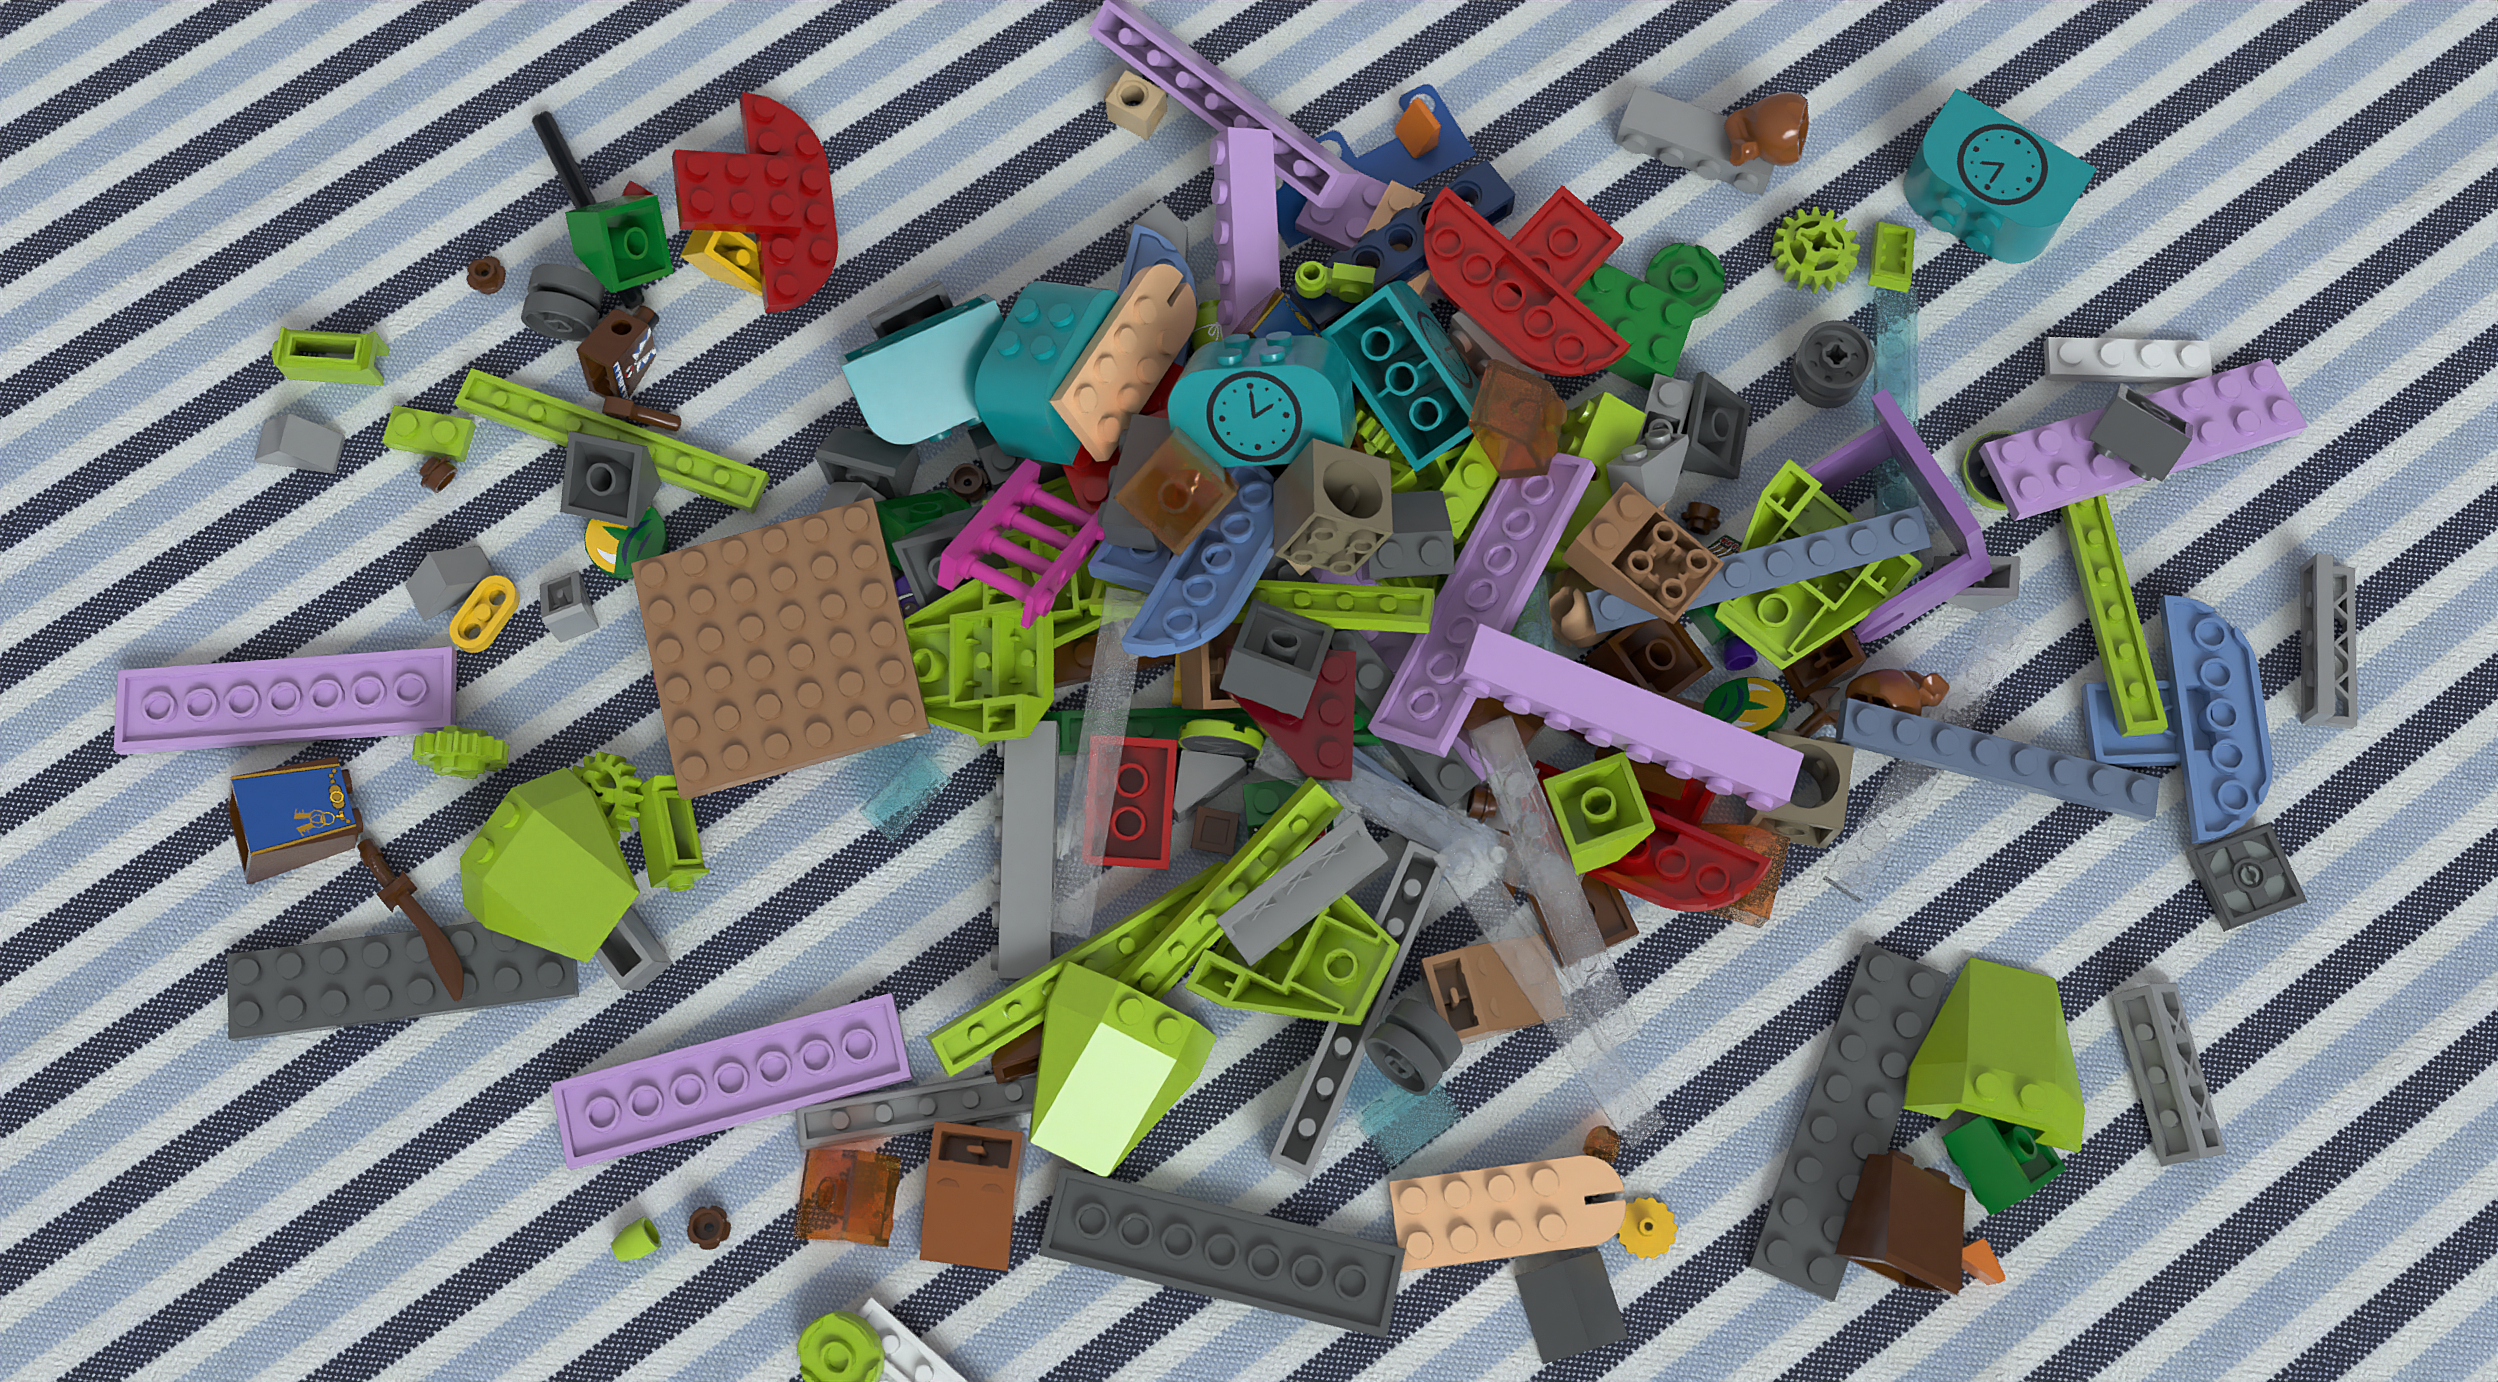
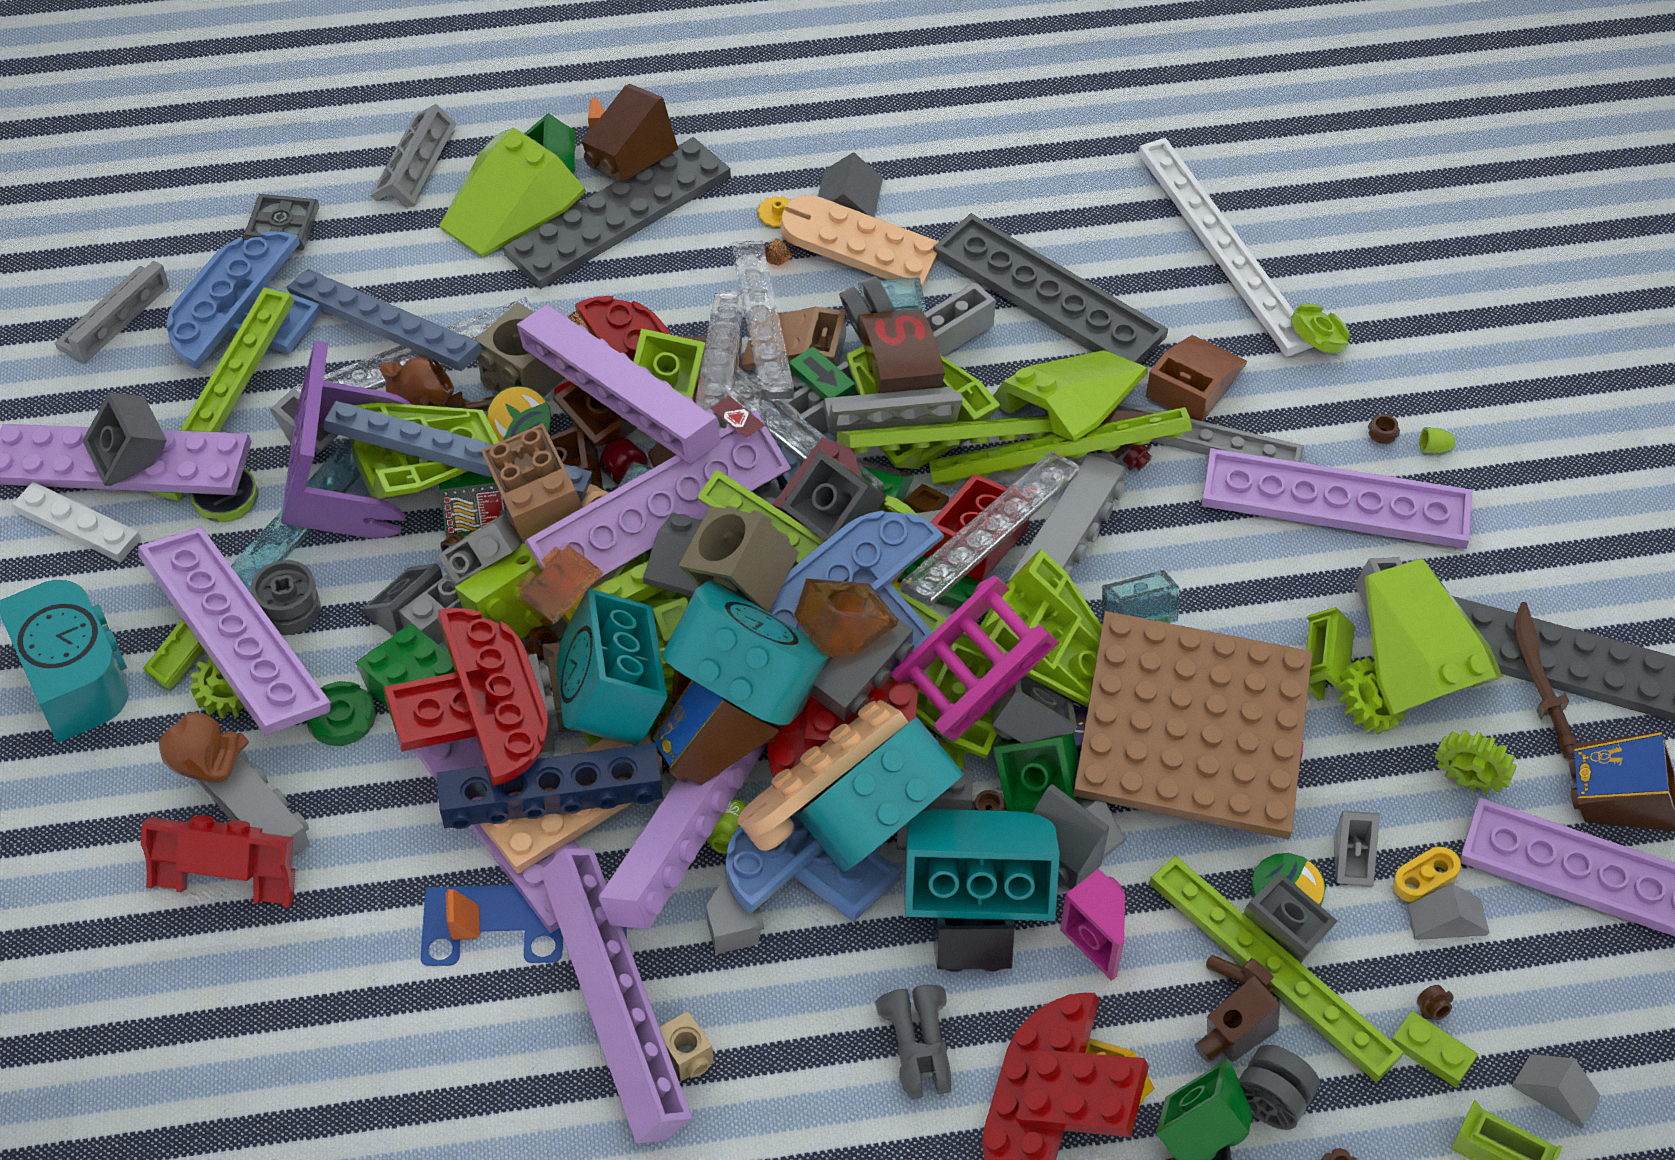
camera: 155 degrees left, 20 degrees down
clear orange slope [793,1150,901,1247] -> none
lime plate [1295,261,1376,303] -> none
none -> lavender plate [138,526,331,736]
none -> red bracket [140,815,296,908]
none -> dark red sticker [710,396,766,439]
none -> green tile [789,346,855,400]
none -> reddish brown slope [858,309,945,393]
none -> dark grey piece [875,985,952,1099]
none -> dark pink slope [1060,868,1125,981]

